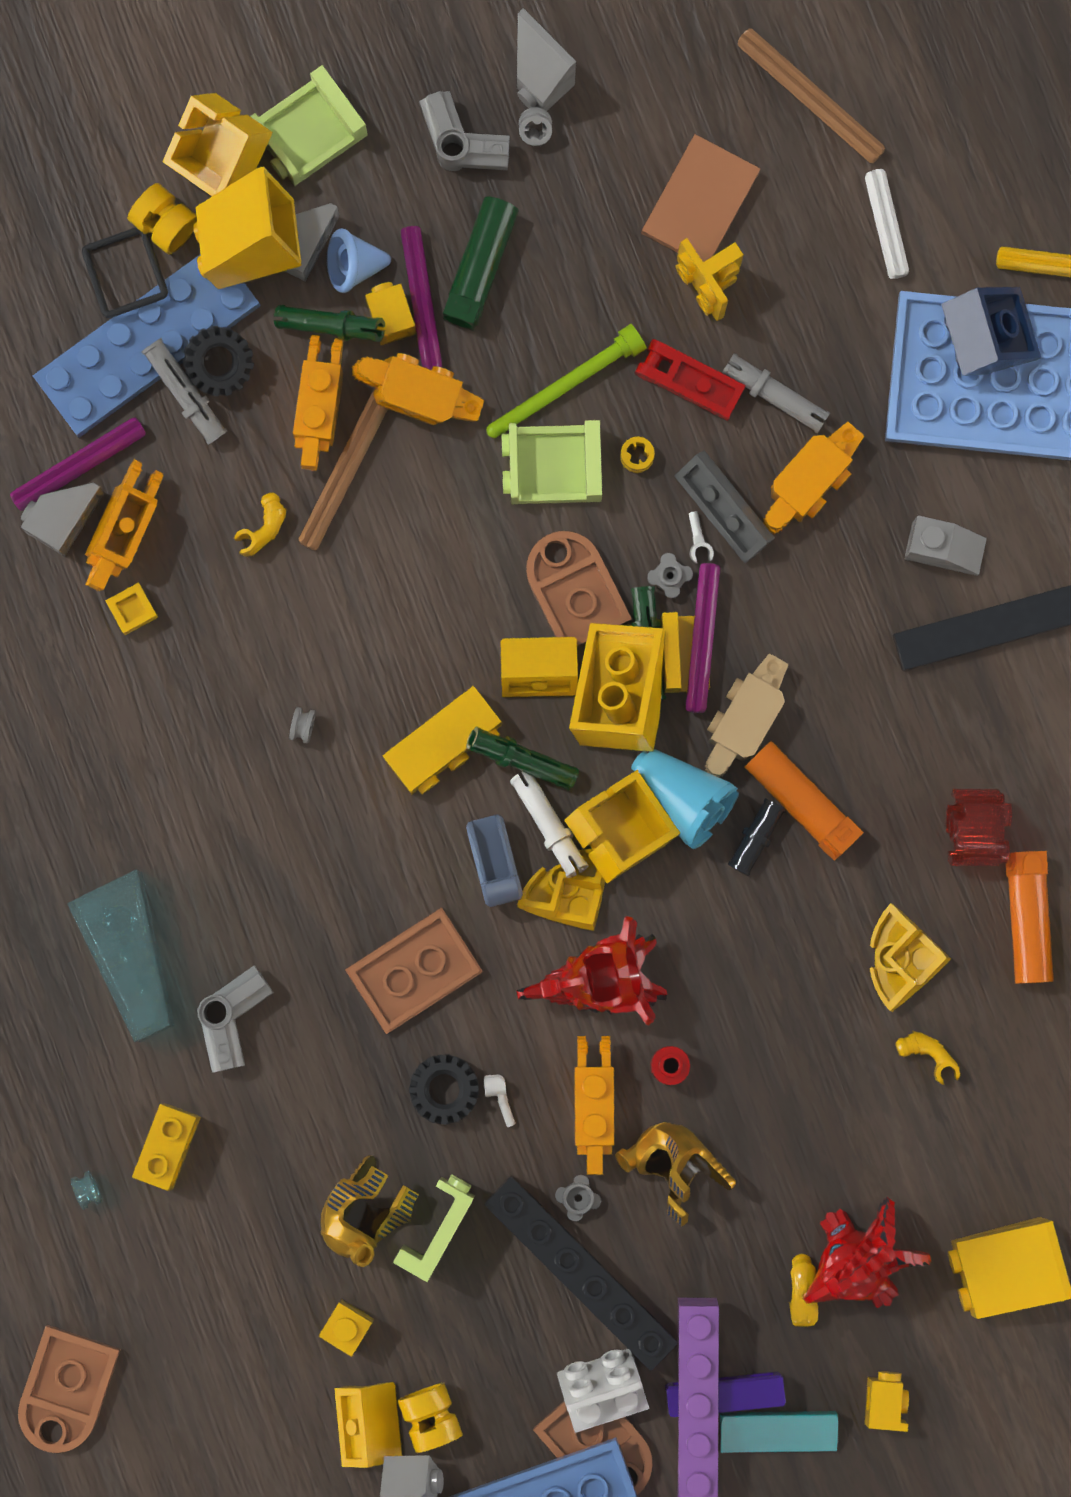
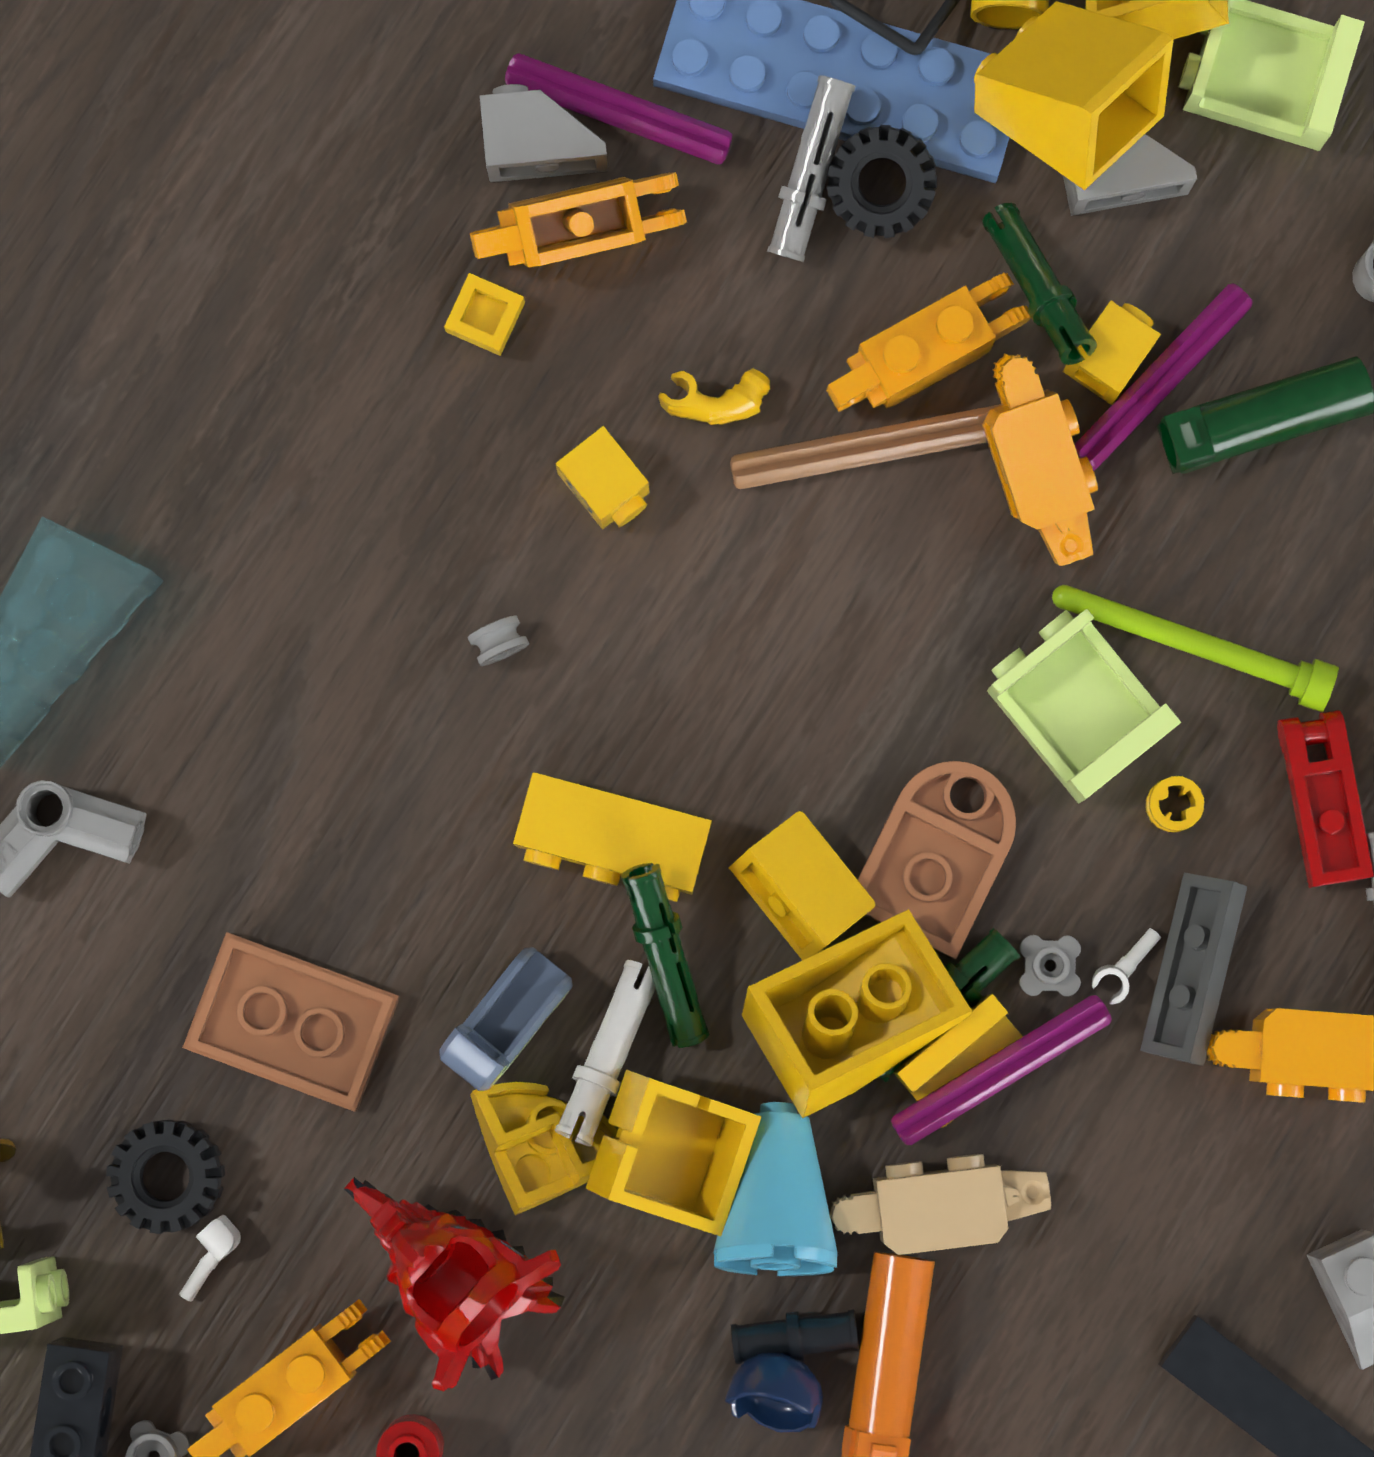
camera: 55 degrees right, 0 degrees up
light blue hat [327,228,391,293] -> none
none -> yellow brick [555,426,650,530]
none -> dark blue hair [725,1353,823,1432]

